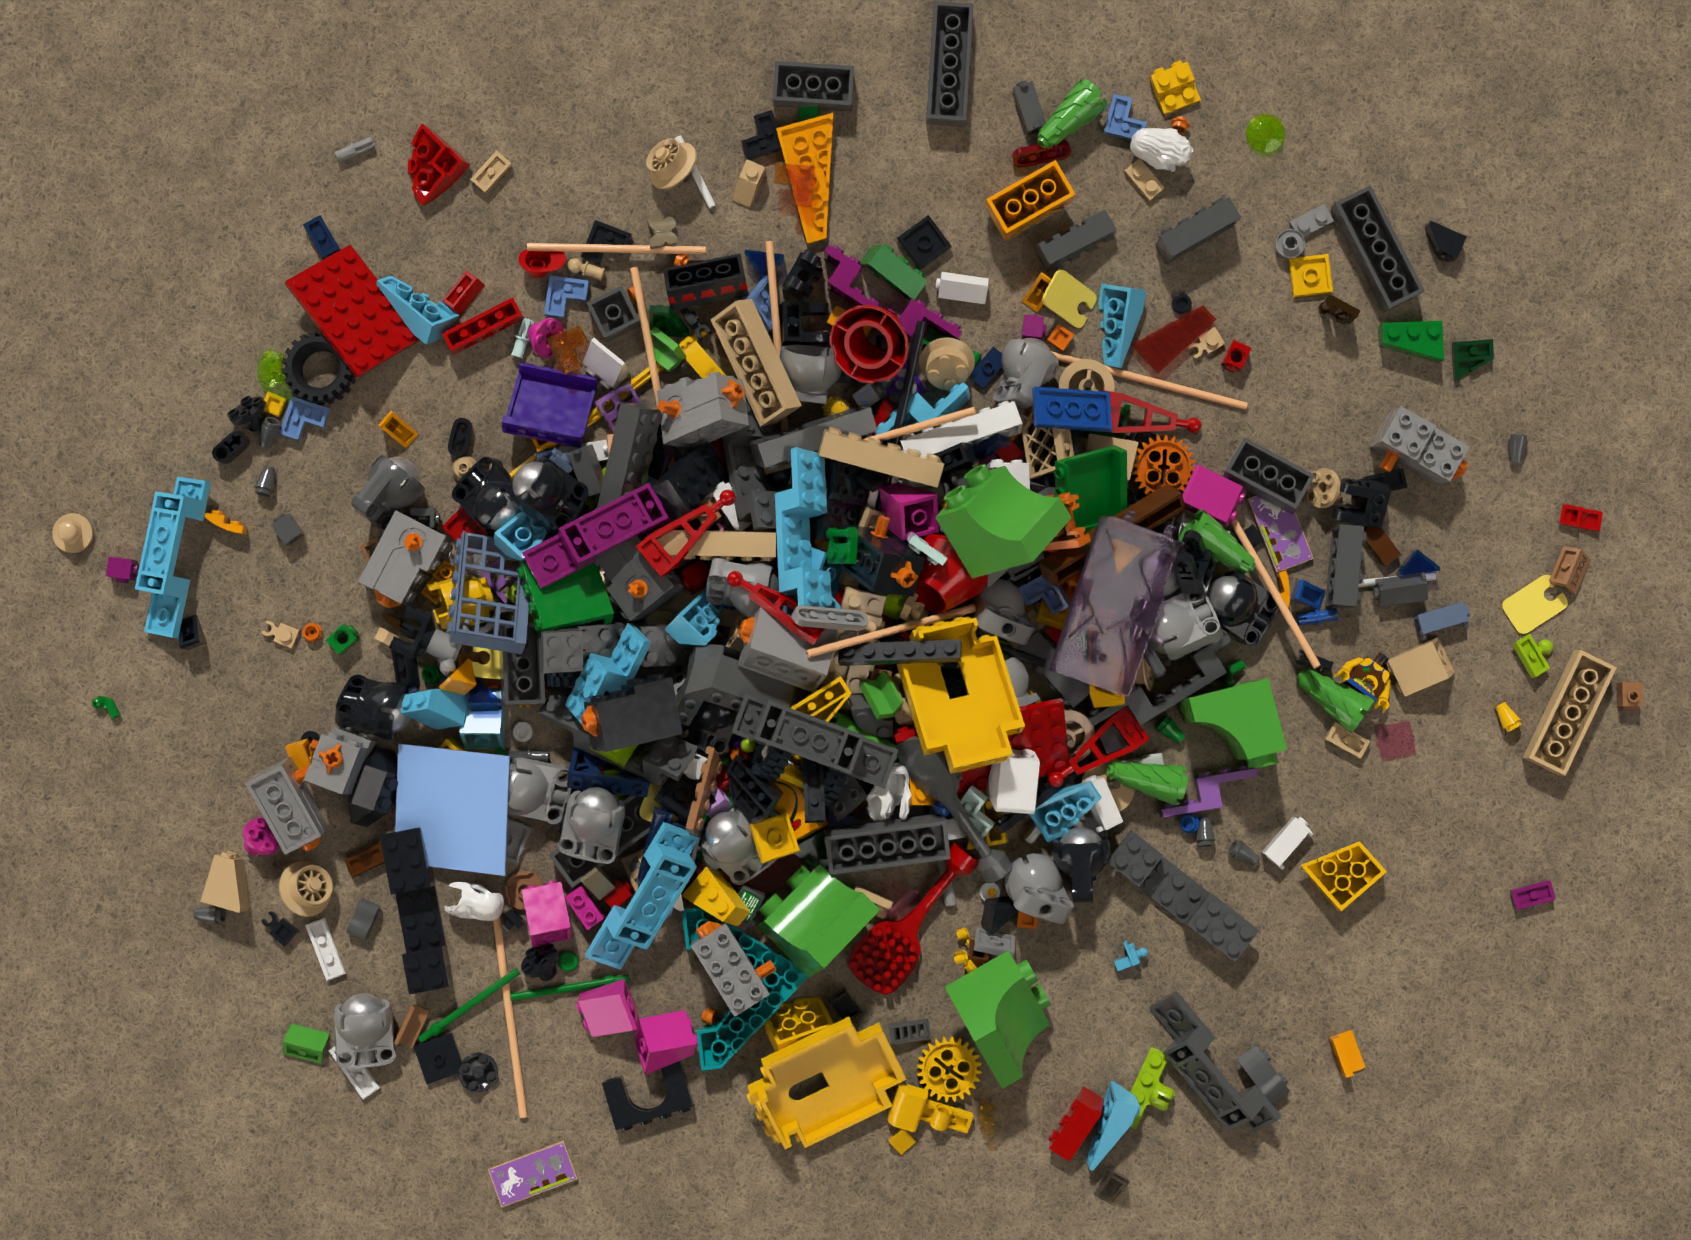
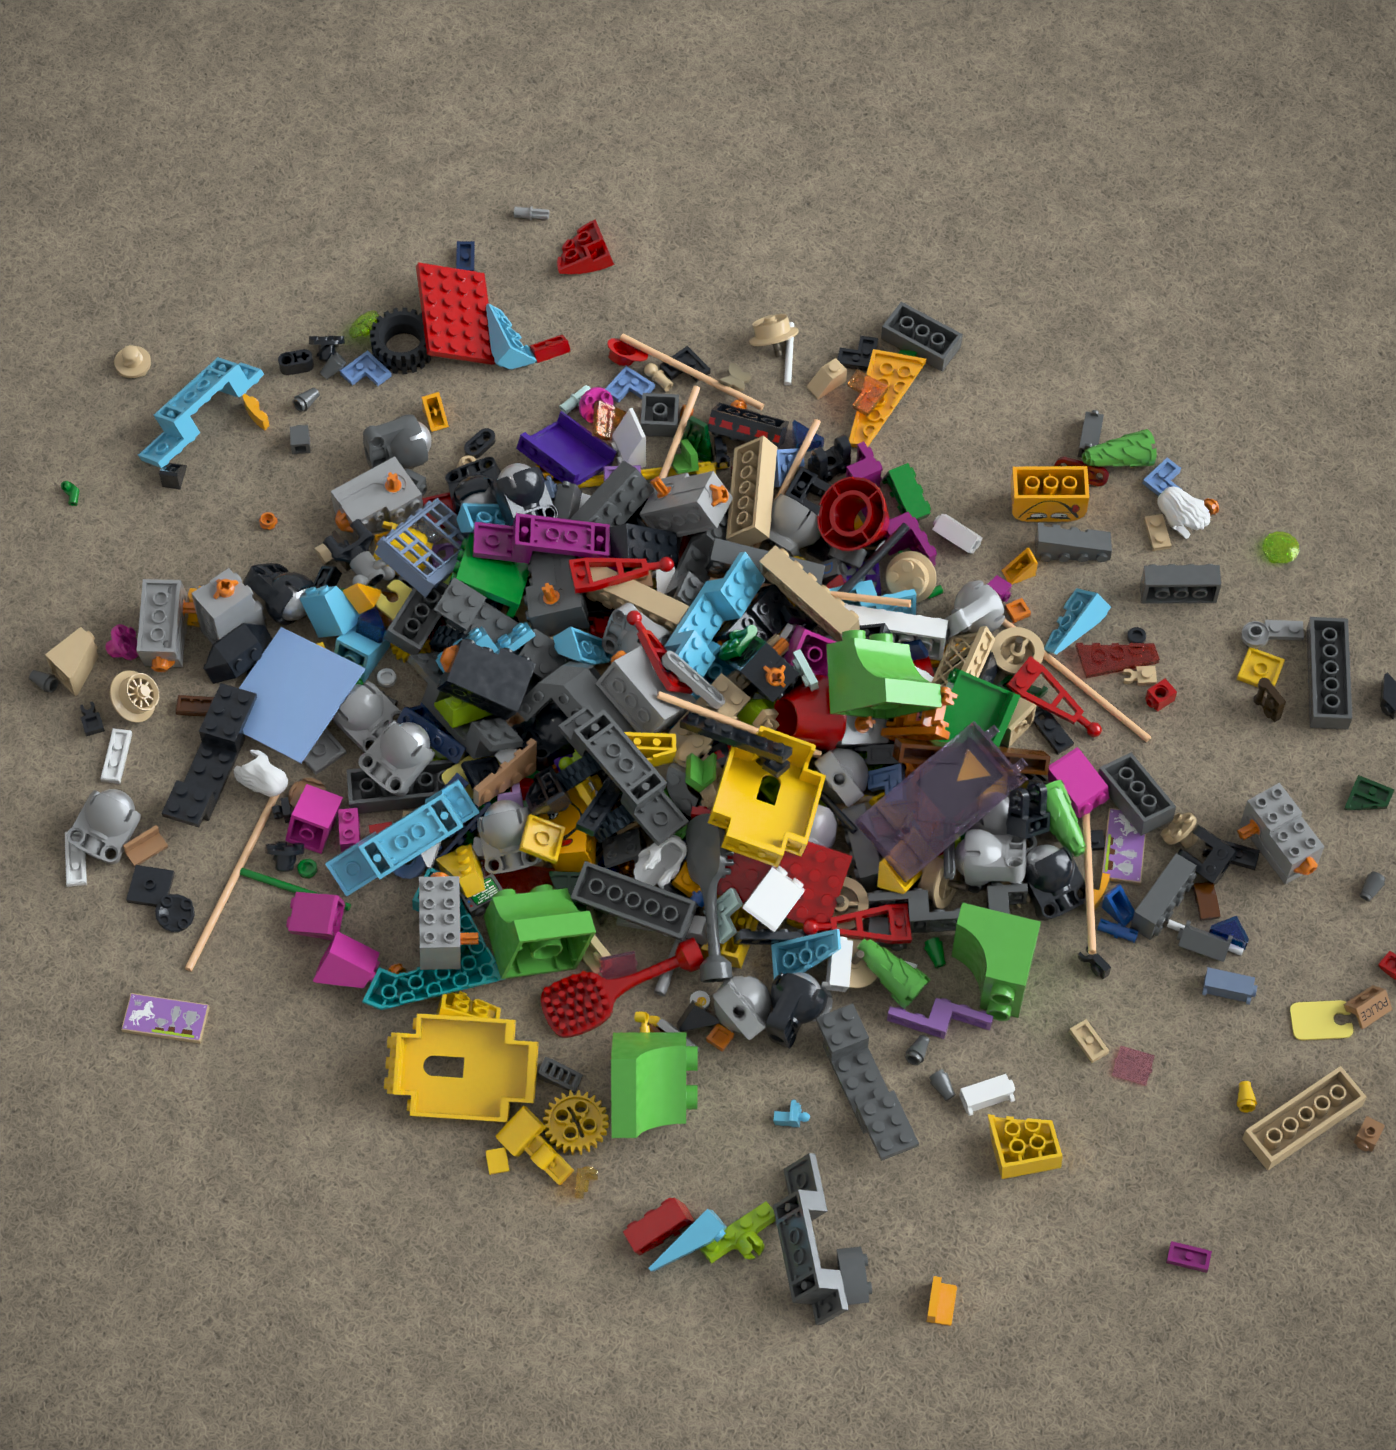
camera: 30 degrees right, 25 degrees down
magenta brick [106,557,139,583] -> none
tan plate [262,621,300,649] -> none
yellow tile [263,391,287,418] -> none
bright green panel [283,1024,329,1064] -> none
green brick [325,624,360,655] -> none
dark grey axle [346,898,381,941] -> none
green bar [418,968,521,1043] -> none
red brick [442,297,524,355] -> none
tan plate [470,150,512,194] -> none
dark tan slope [580,867,615,900] -> none
black arch [602,1060,694,1132] -> none
black slope [828,987,862,1020] -> none
black plate [897,215,952,270] -> none
dark grey brick [926,1,974,127] -> none
dark blue plate [968,346,1002,390] -> none
white tile [1024,824,1041,844] -> none
blue tile [1032,387,1112,432] -> none
light yellow piece [1042,270,1097,328] -> none
clear smoke slope [1094,1167,1129,1204] -> none
orange gear [1131,435,1196,494] -> none
yellow plate [1149,60,1201,115] -> none
blue plate [1180,813,1200,833] -> none
bright green cone [1296,669,1375,733] -> none
torso [1334,652,1391,713] -> none
green wedge [1378,321,1444,364] -> none
tan slope [1387,636,1455,696] -> none
lime plate [1512,634,1553,678] -> none

